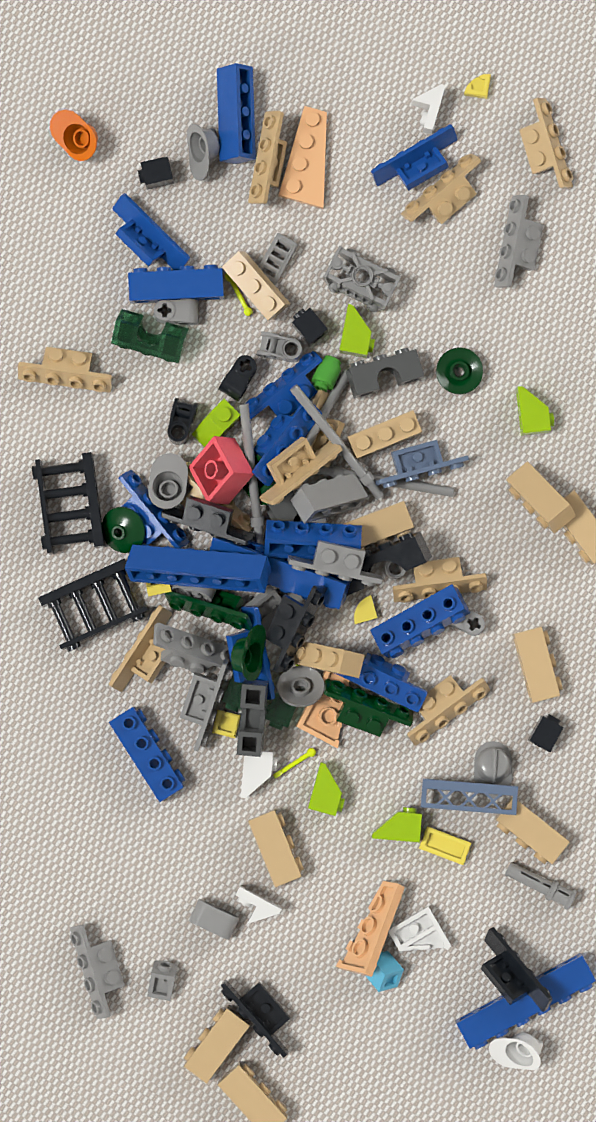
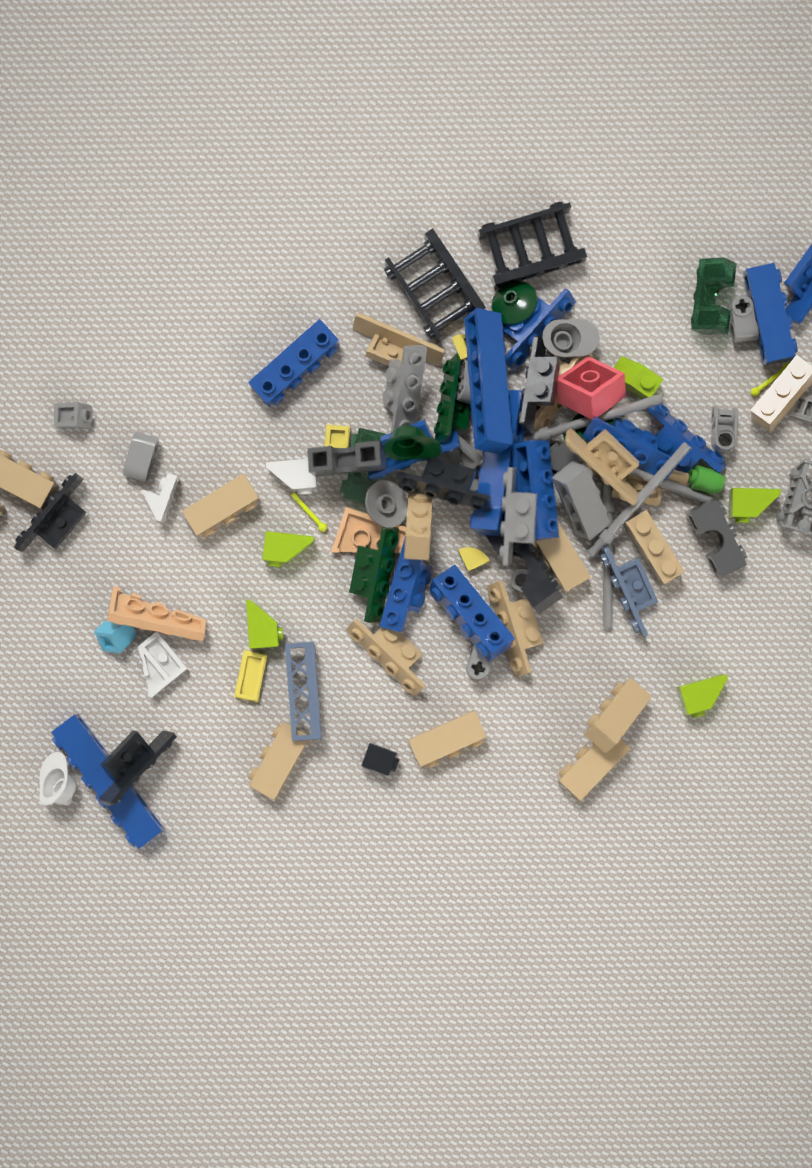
camera: 80 degrees right, 0 degrees up
tan bracket [18,347,112,393] -> none
light grey bracket [70,925,125,1019] -> none
black piece [167,398,198,445] -> none
light grey bracket [180,659,231,752] -> none
black piece [218,355,257,402] -> none
black brick [292,308,328,347] -> none
dark green dish [436,347,483,395] -> none
light grey piece [474,741,512,799] -> none
light grey pin [505,862,577,910] -> none

